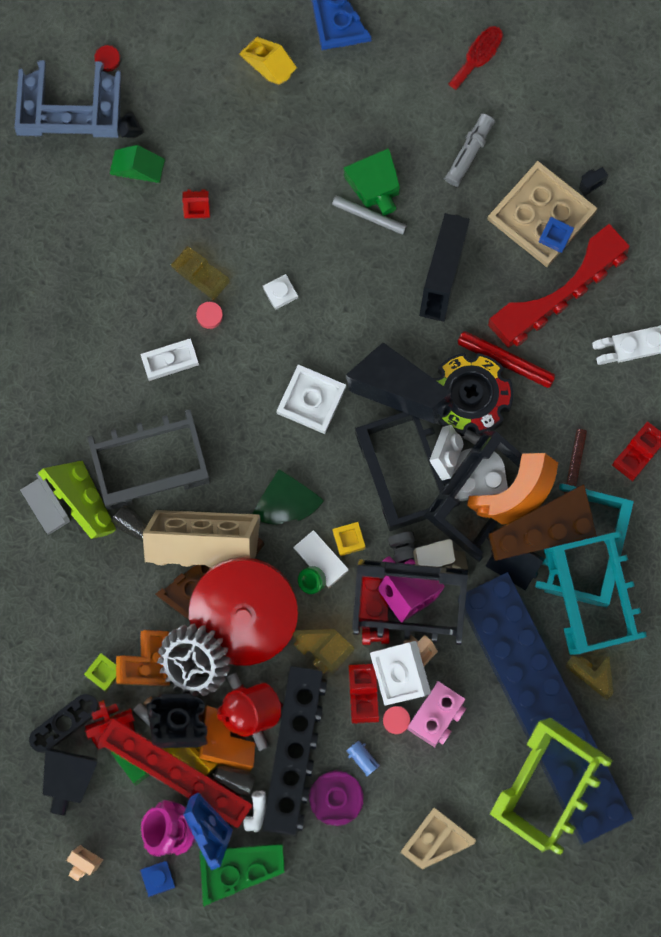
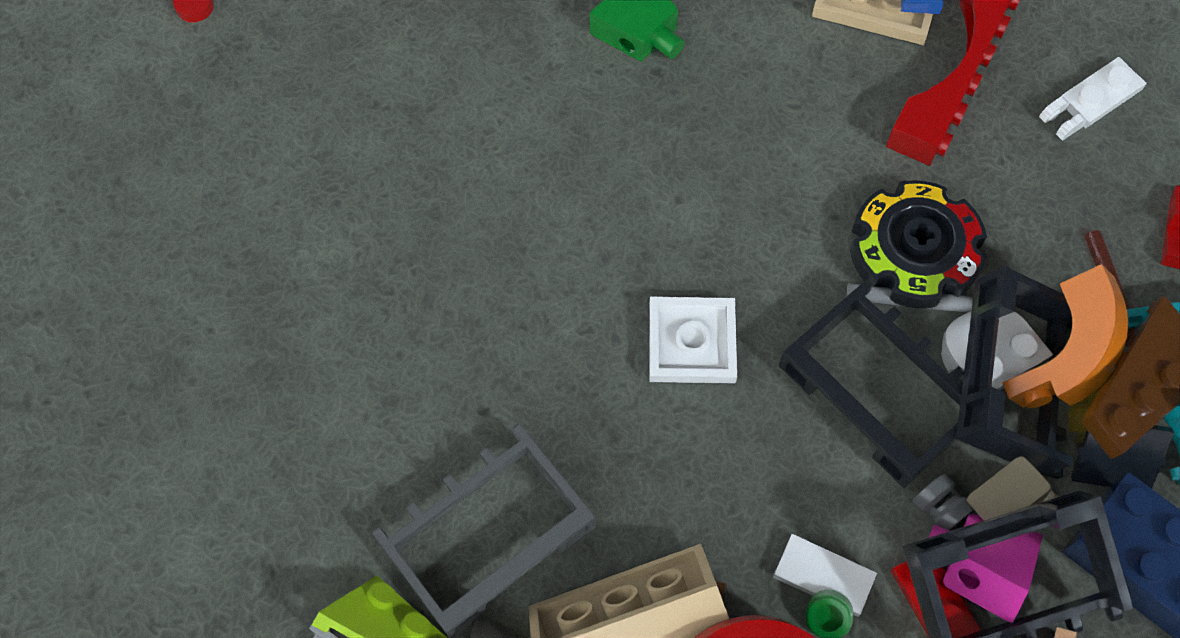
camera: 25 degrees left, 10 degrees down
sand blue wedge [15,60,121,138] -> none
green slope [109,145,165,183] -> none
black tile [118,112,144,138] -> none
white plate [140,338,199,381] -> none
clear yellow slope [171,246,230,301] -> none
red tile [182,189,210,218] -> none
coral tile [196,302,223,329] -> none
dark green brick [252,469,324,525] -> none
white plate [263,274,298,310] -> none
light grey bar [332,196,407,235] -> none
yellow plate [332,522,366,556] -> none
black slope [346,342,454,424] -> none
black slope [419,213,470,322] -> none
white plate [429,425,464,480] -> none
red axle [458,331,555,388] -> none

